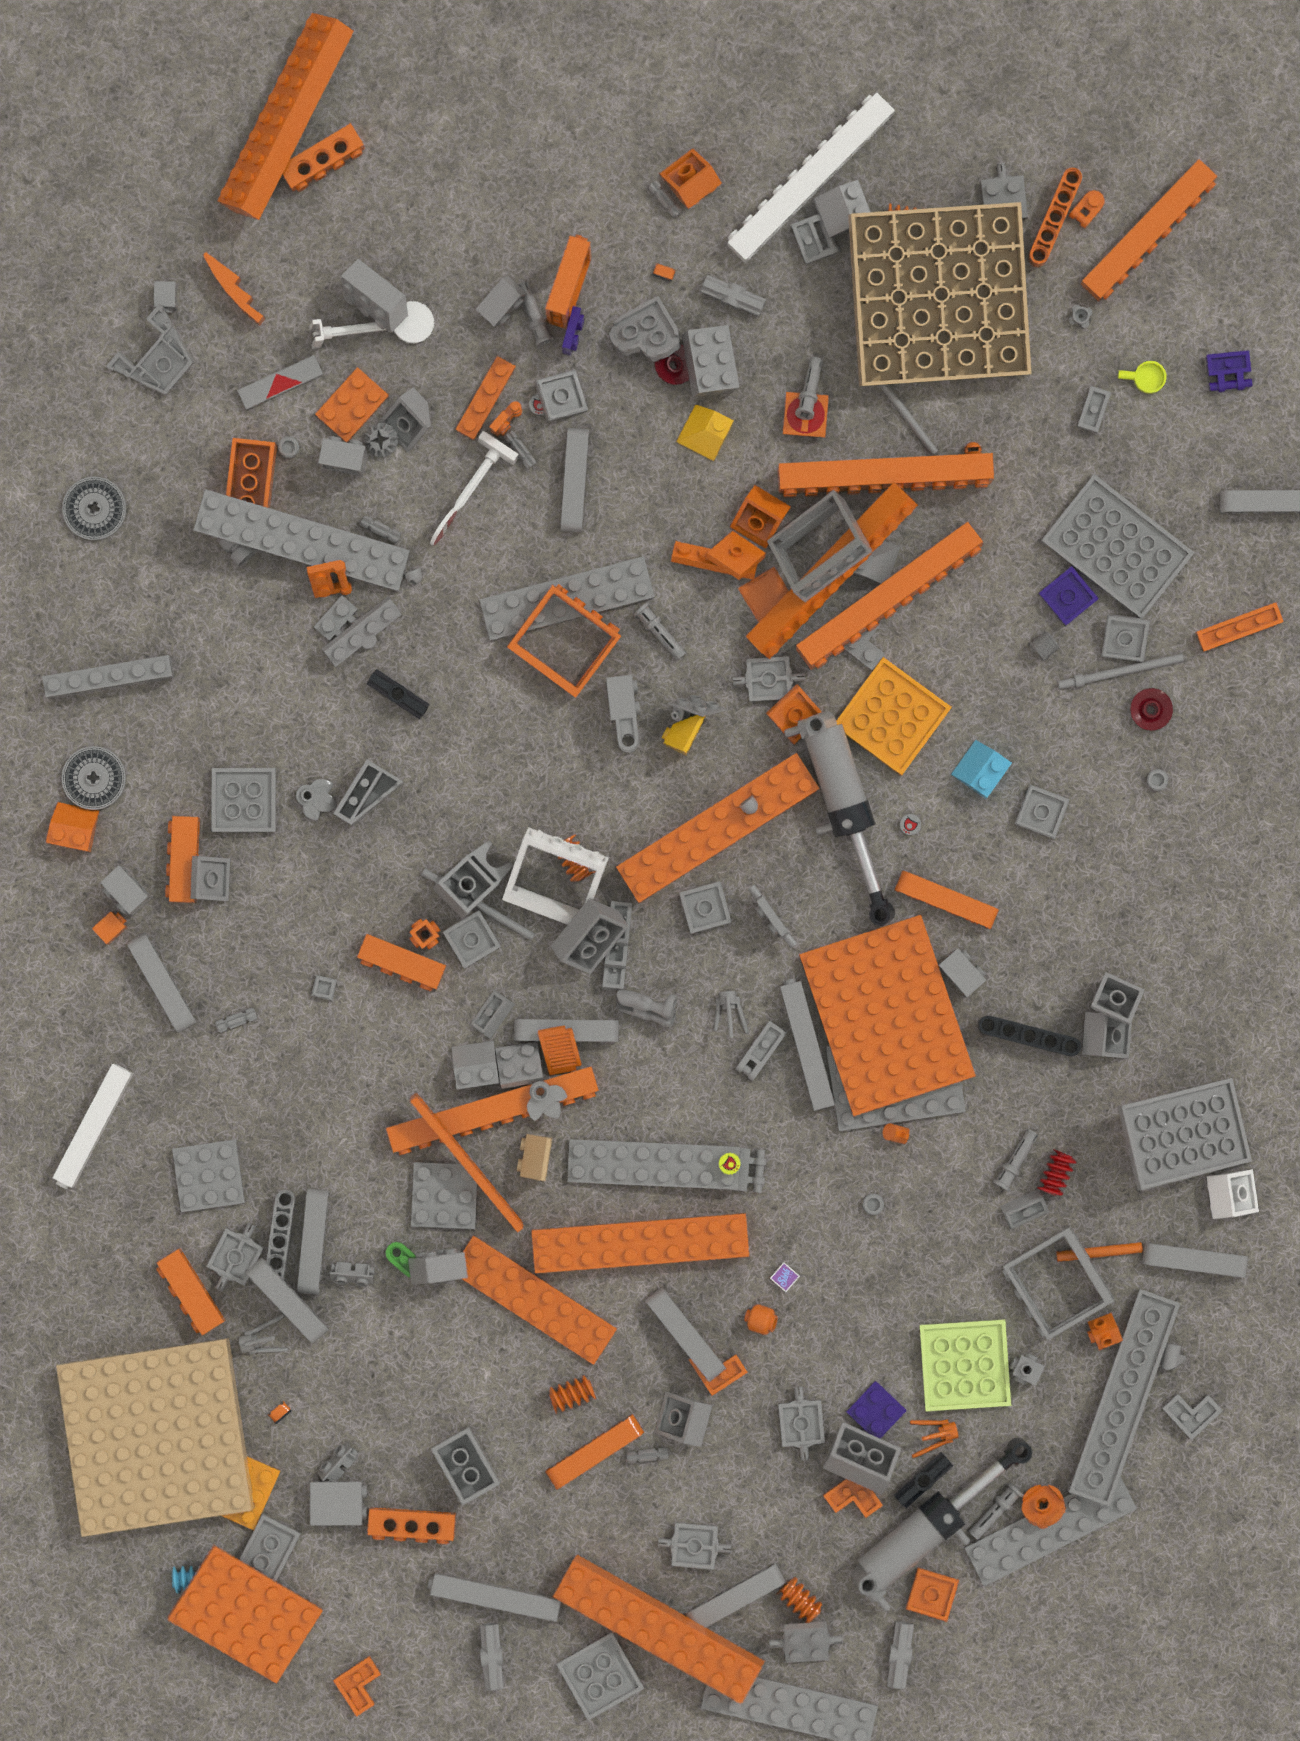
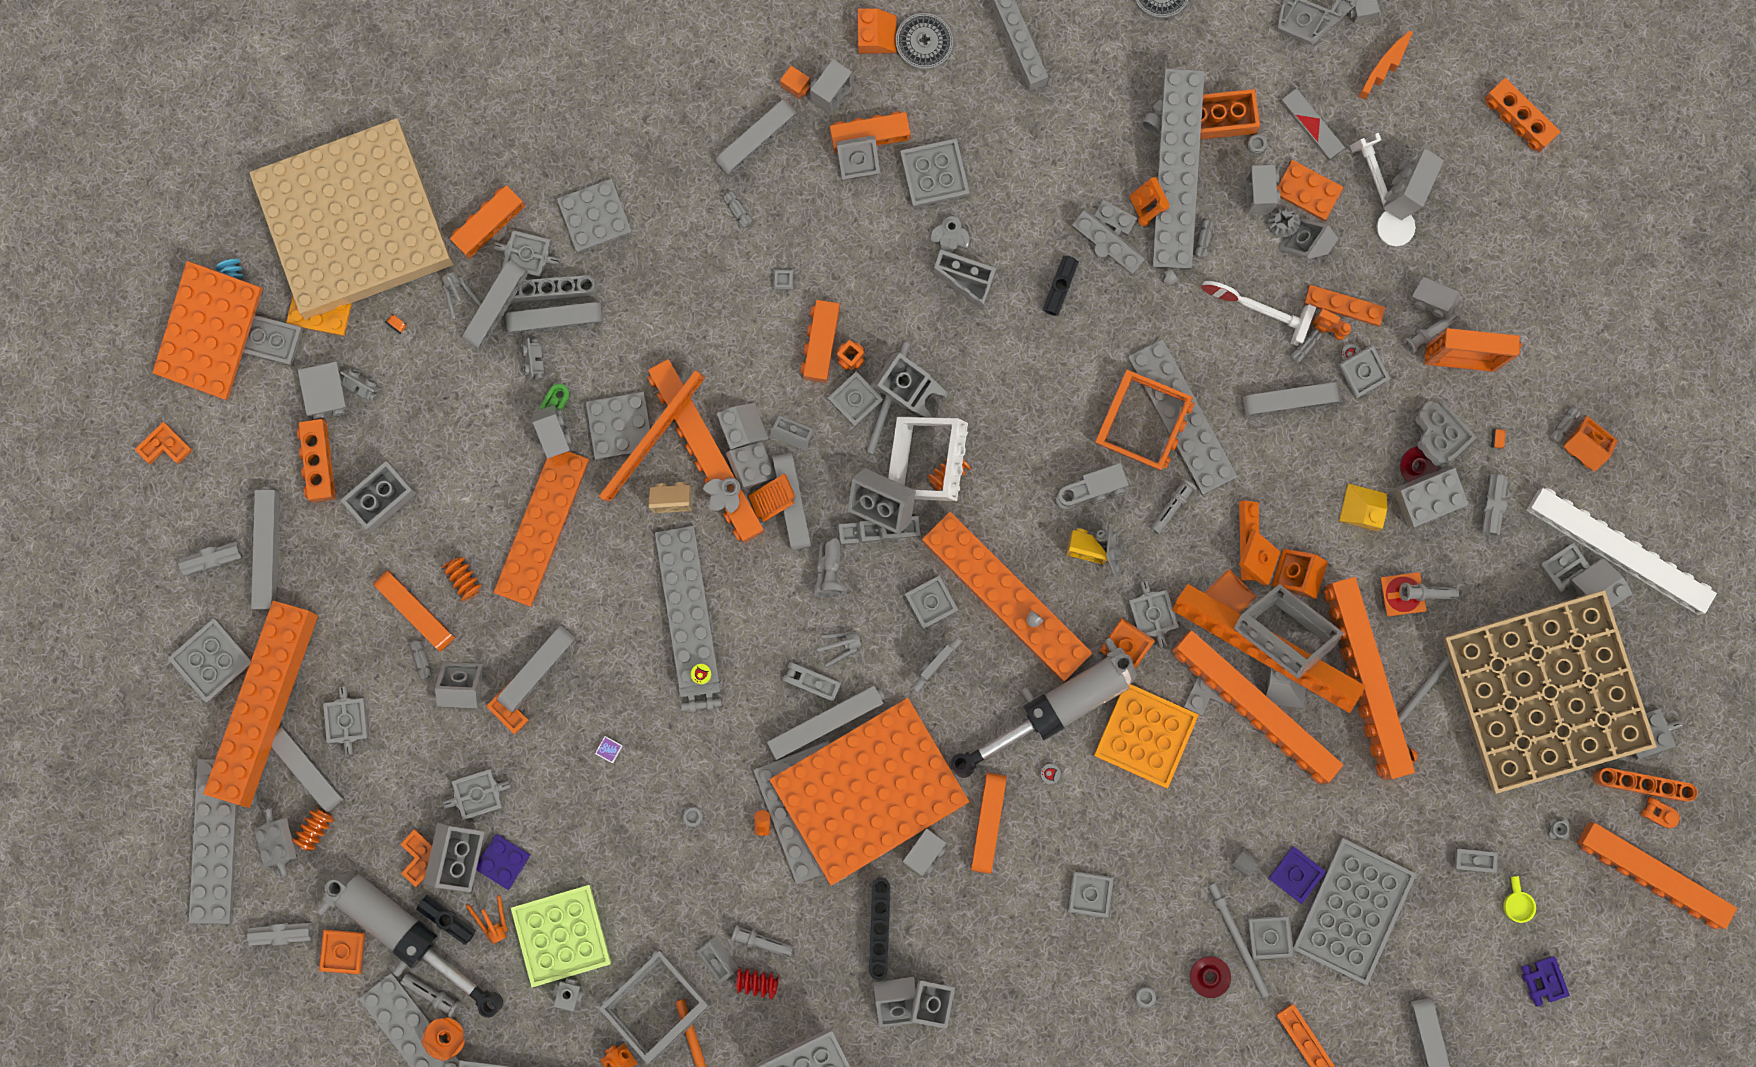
camera: 75 degrees right, 5 degrees down
white brick [53,1063,134,1189] -> none
orange brick [217,13,354,220] -> none
orange brick [532,1213,749,1273] -> none
dark purple plate [562,306,585,356] -> none
orange head [744,1304,778,1335] -> none
medium azure slope [951,740,1012,799] -> none

